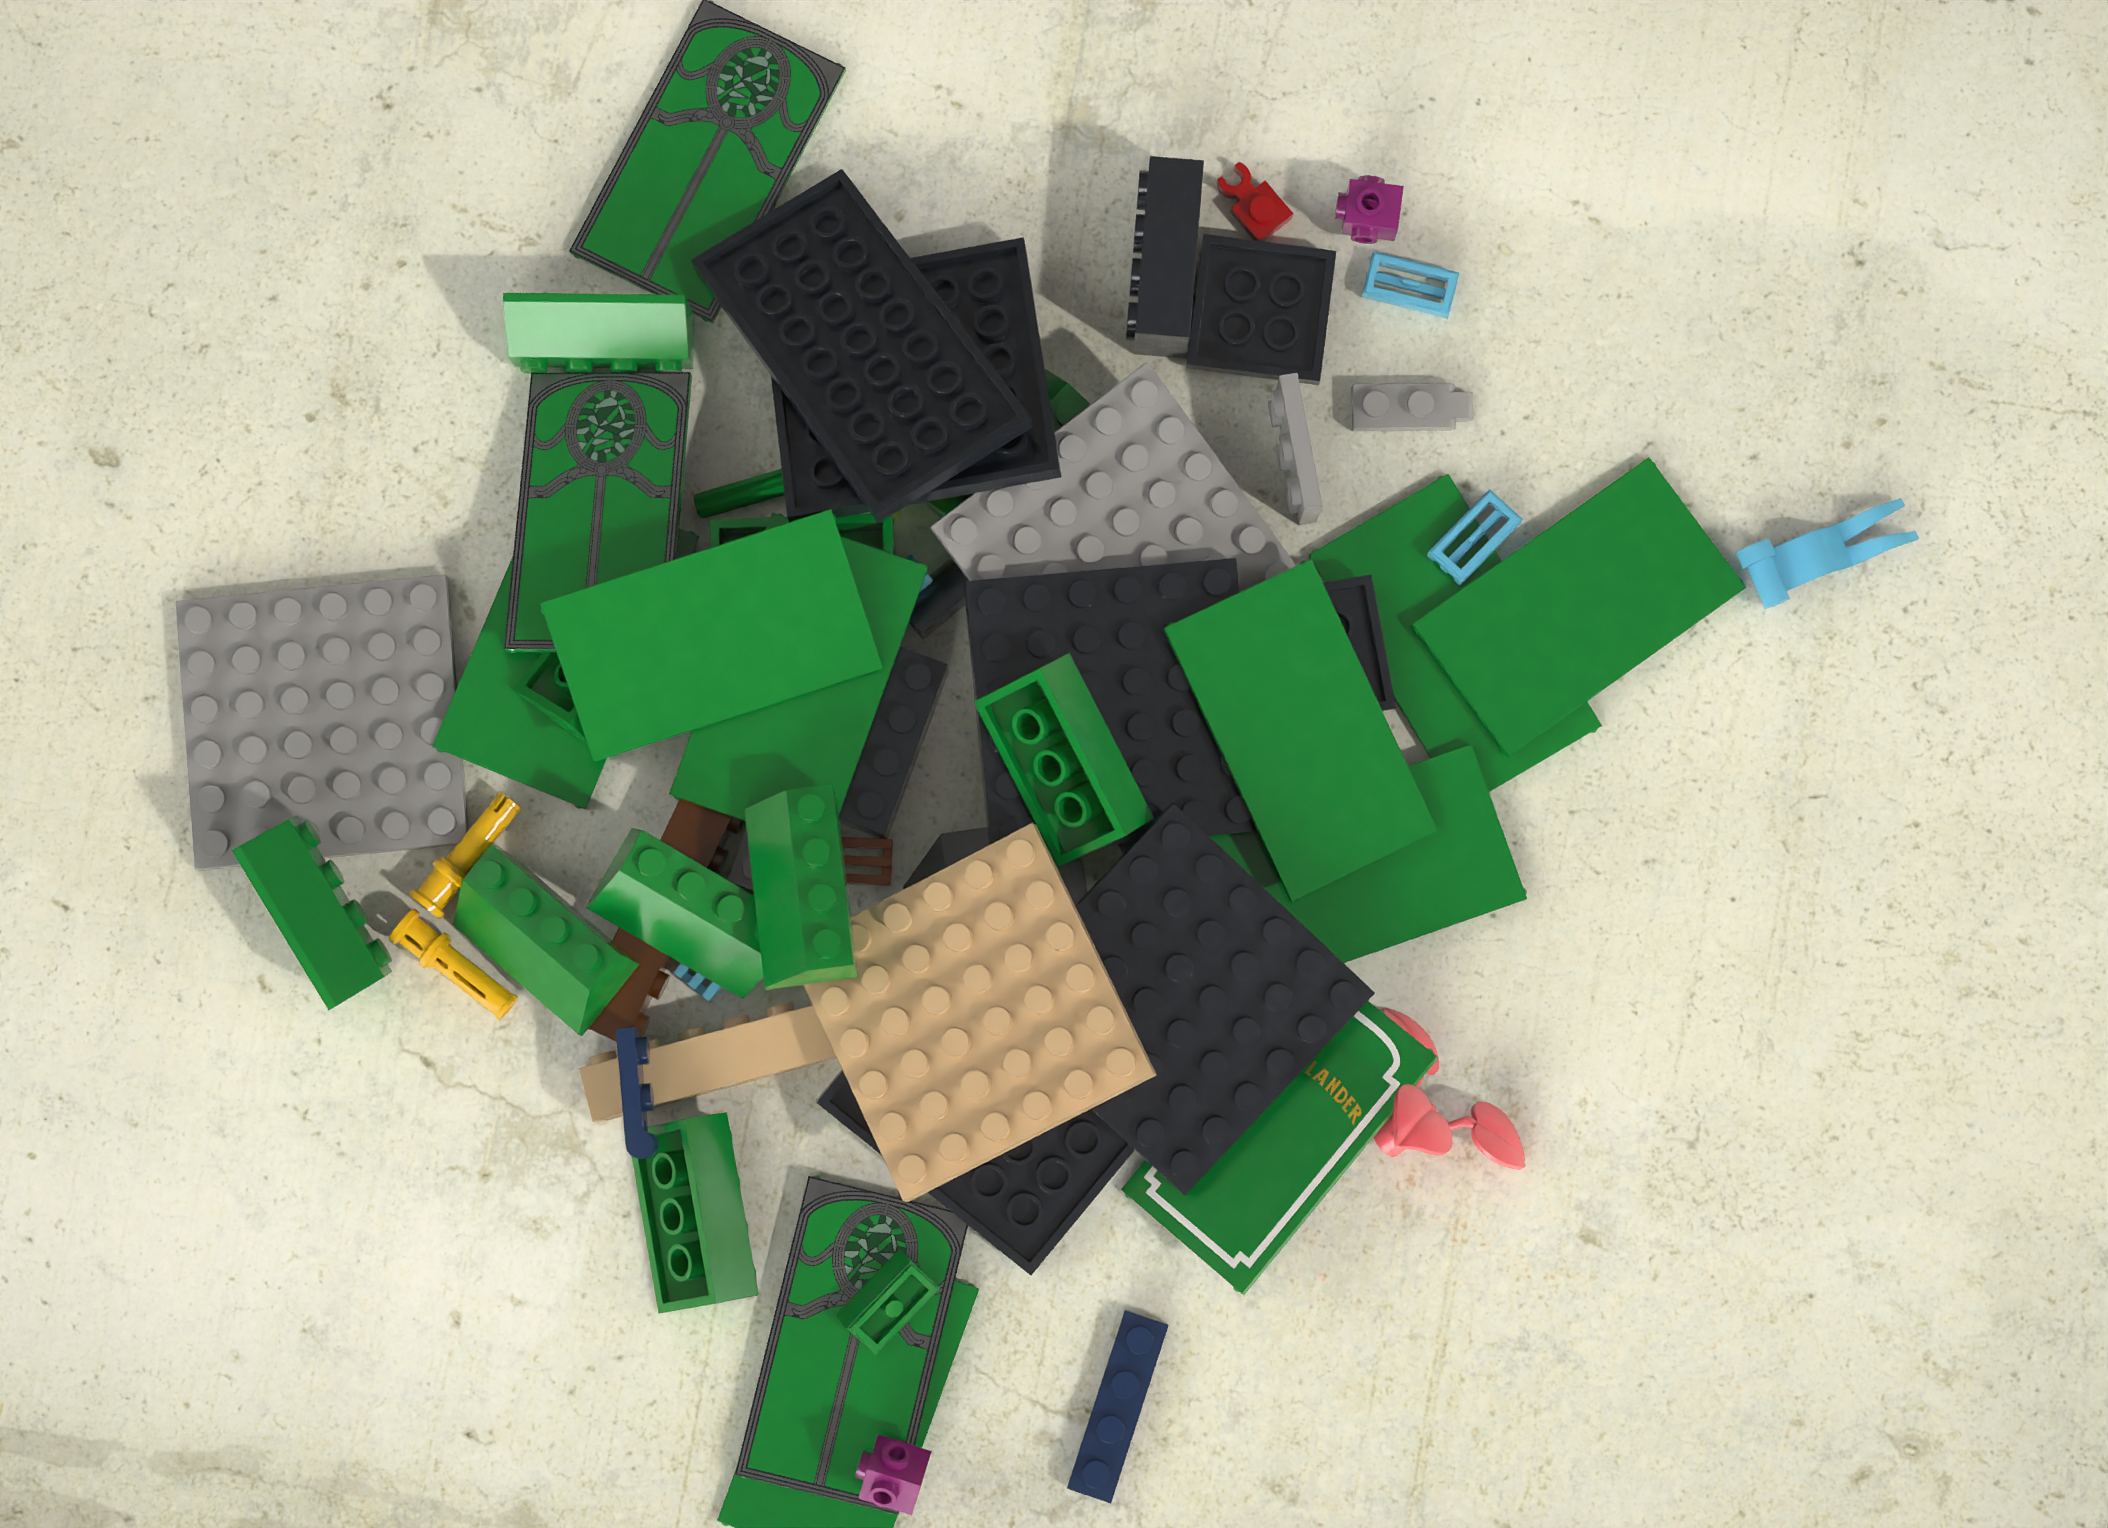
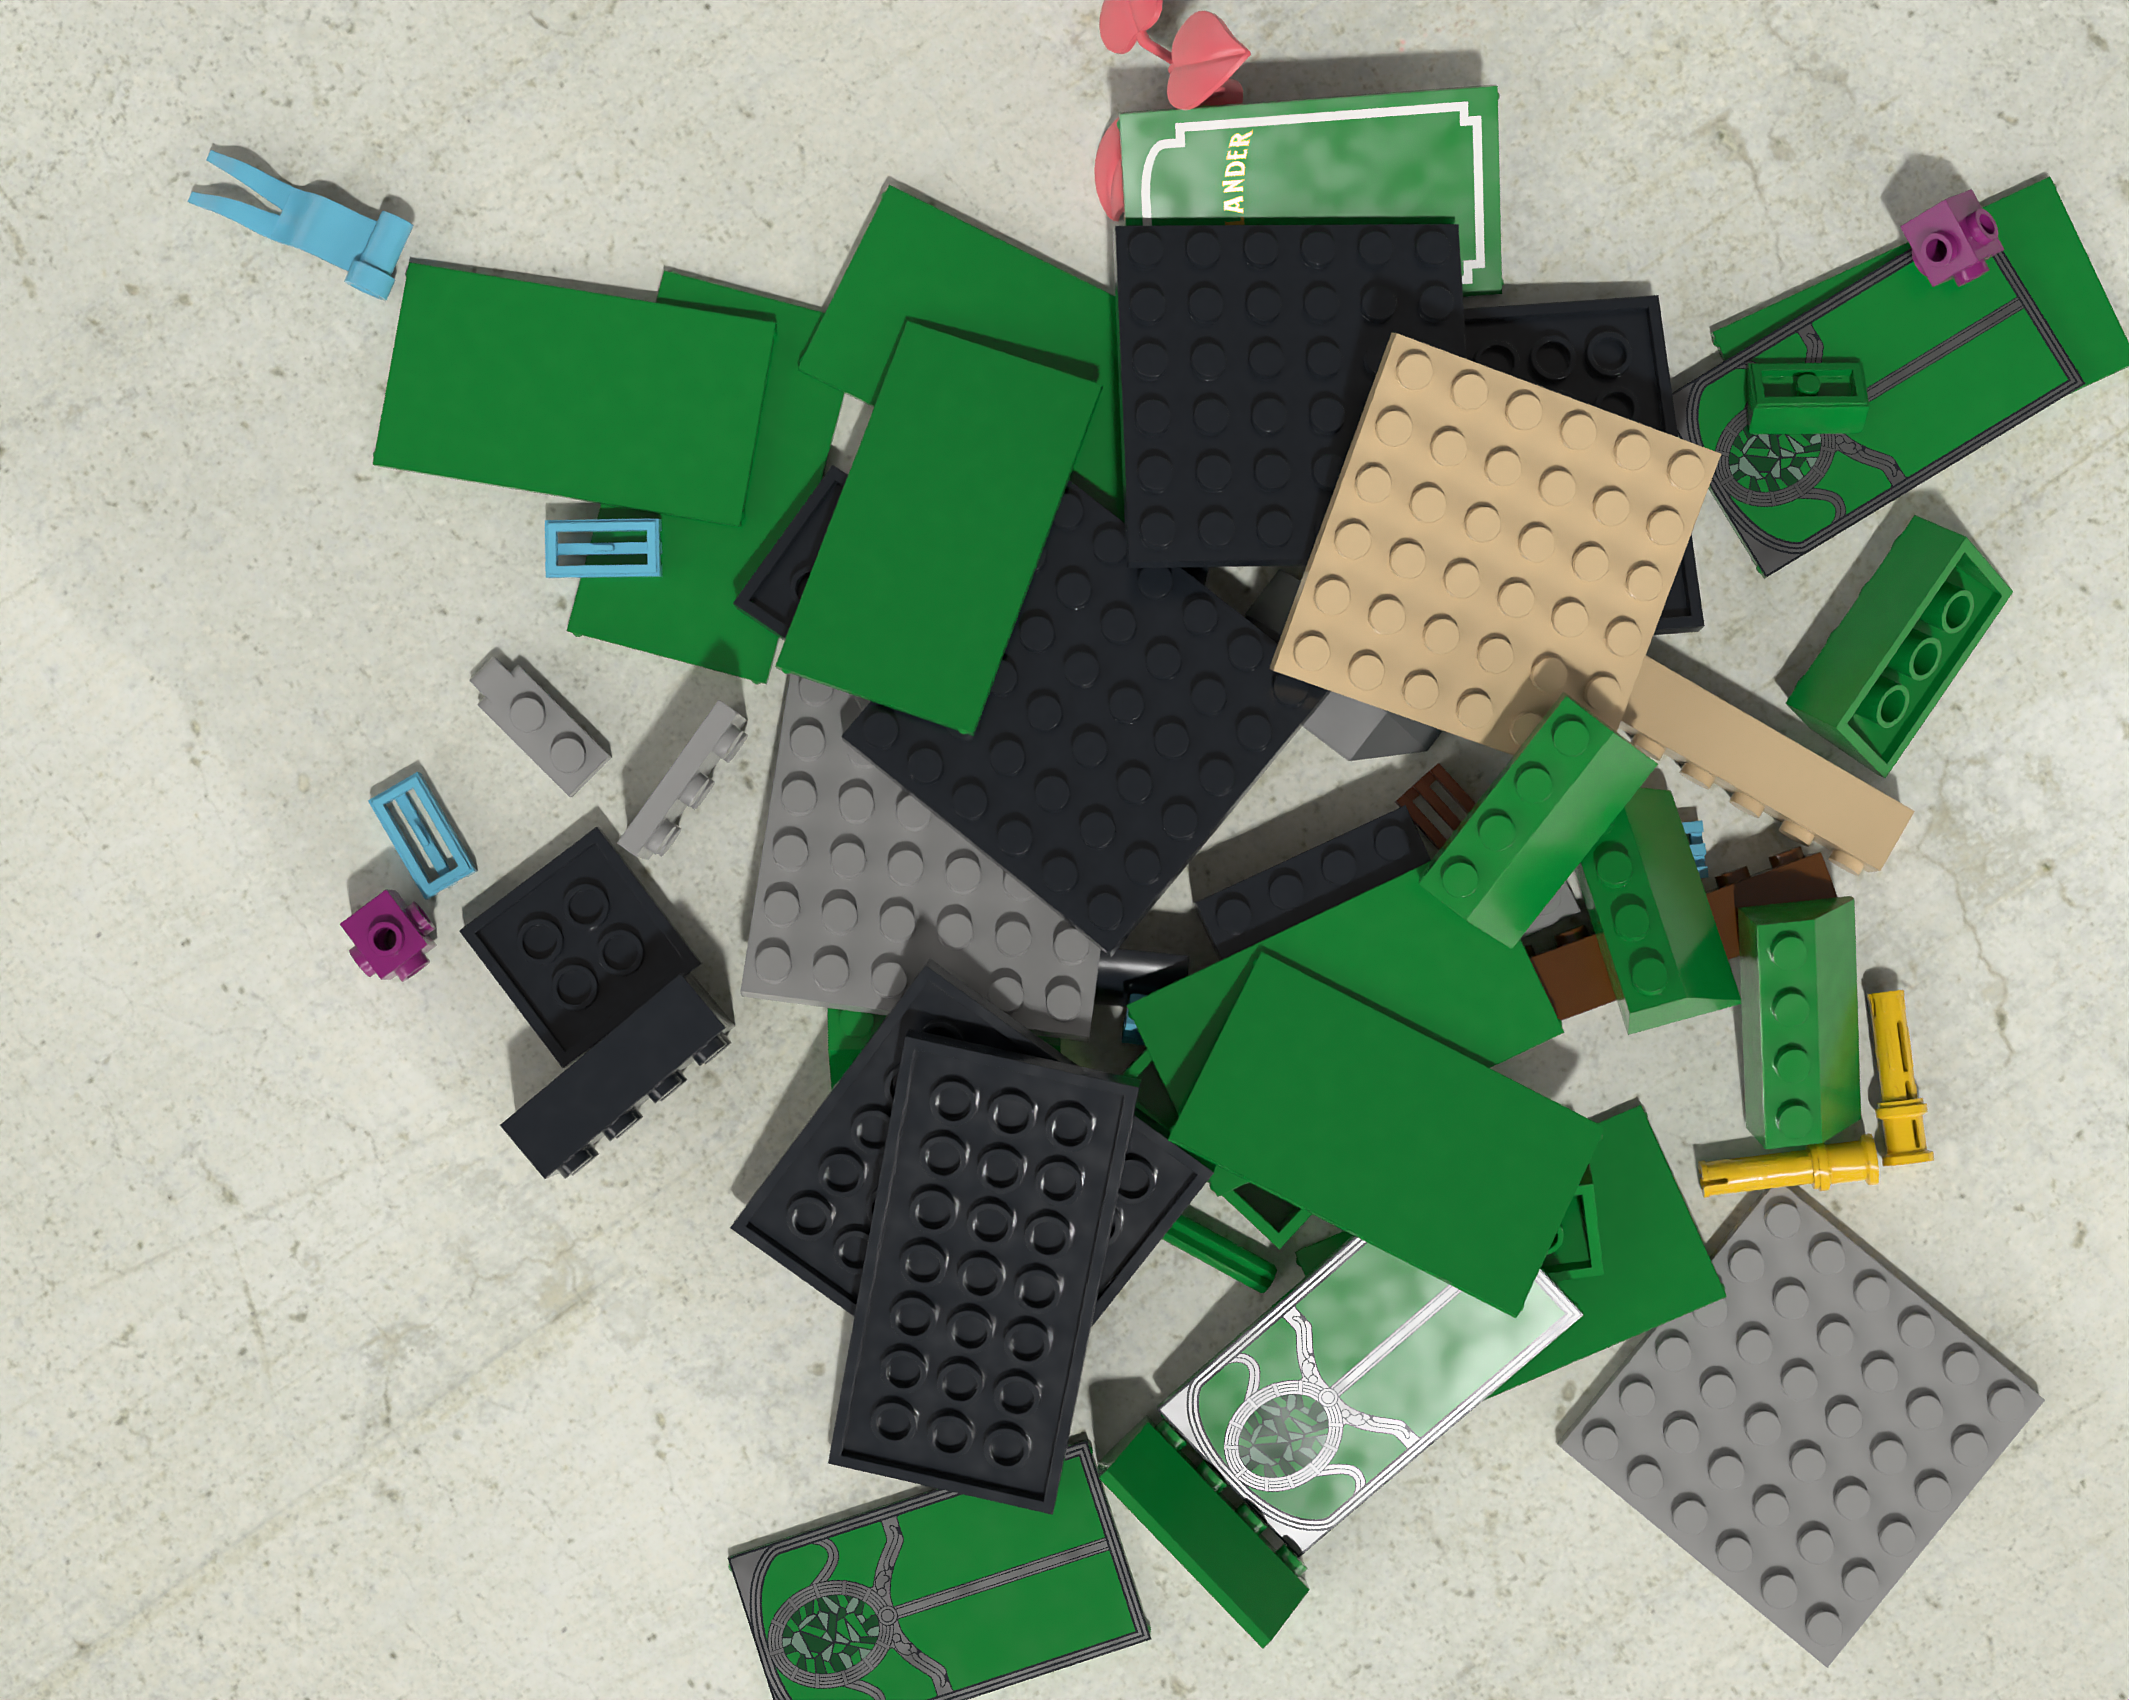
camera: 140 degrees left, 5 degrees up
green slope [232,815,392,1011] -> none
dark blue plate [616,1027,659,1159] -> none
green slope [974,653,1154,867] -> none
dark blue plate [1067,1310,1169,1504] -> none
red plate [1217,162,1294,241] -> none

